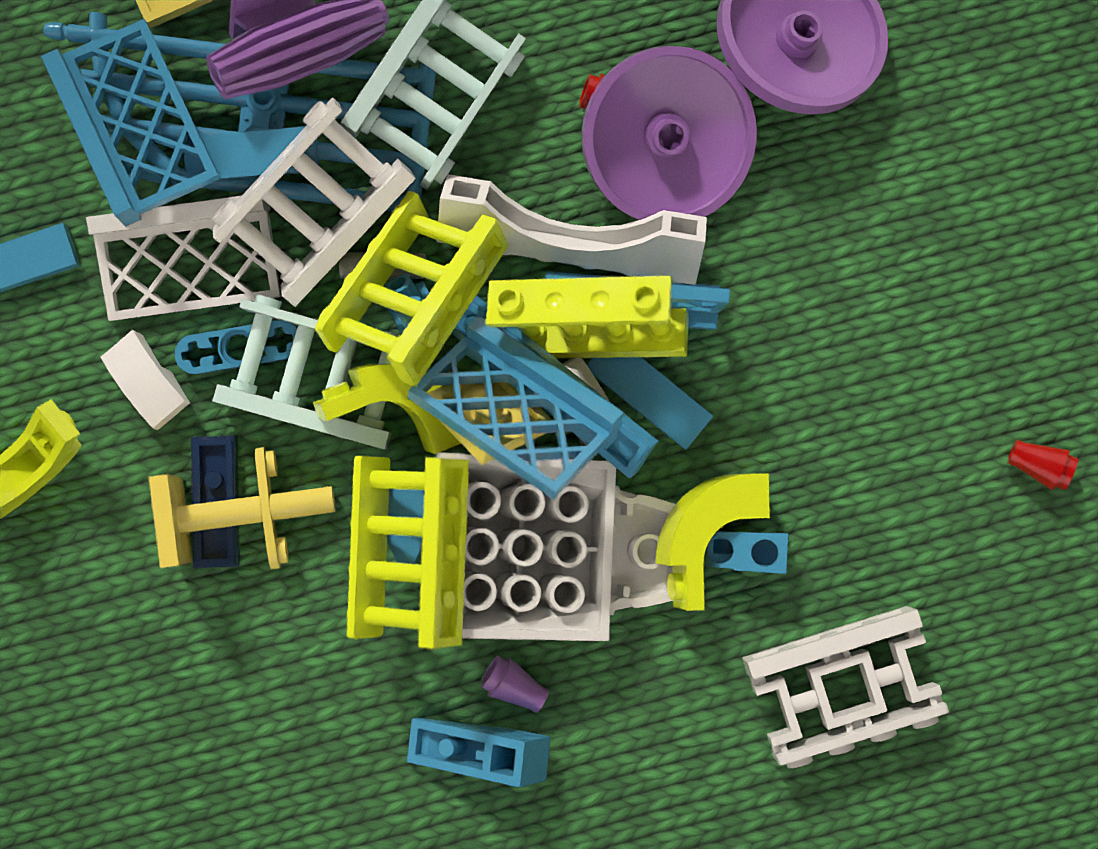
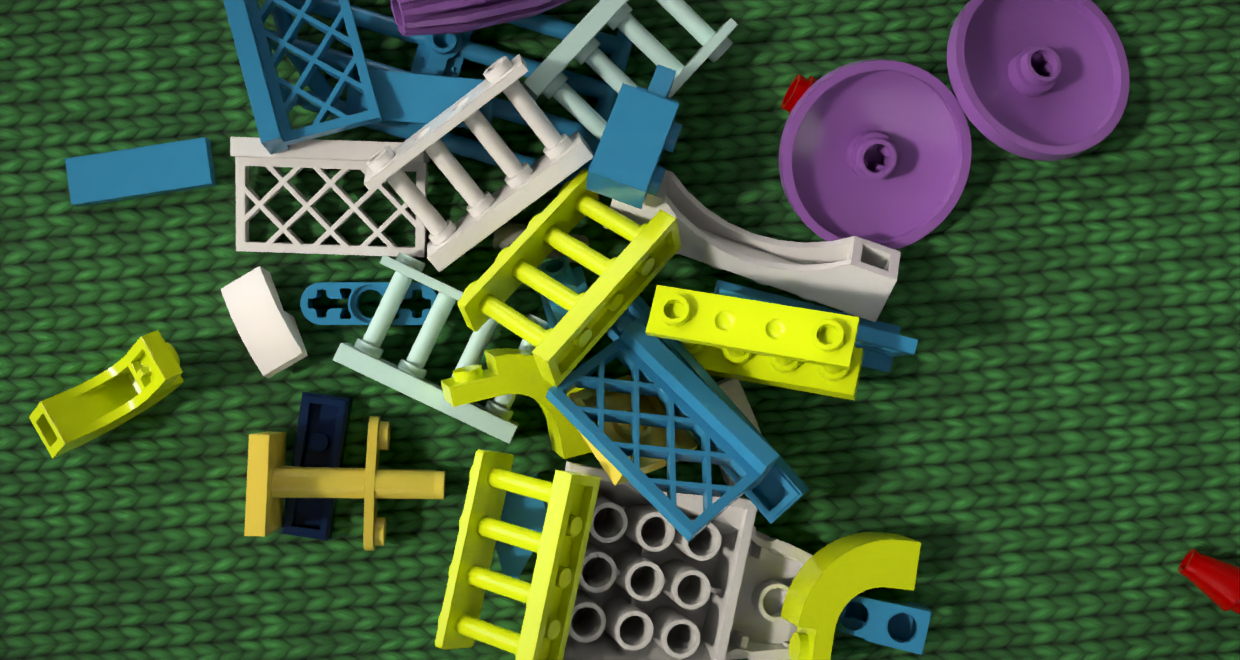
camera: 10 degrees right, 0 degrees up
dark azure tile [587,357,713,450] -> none
none -> dark azure hinge [586,64,683,209]

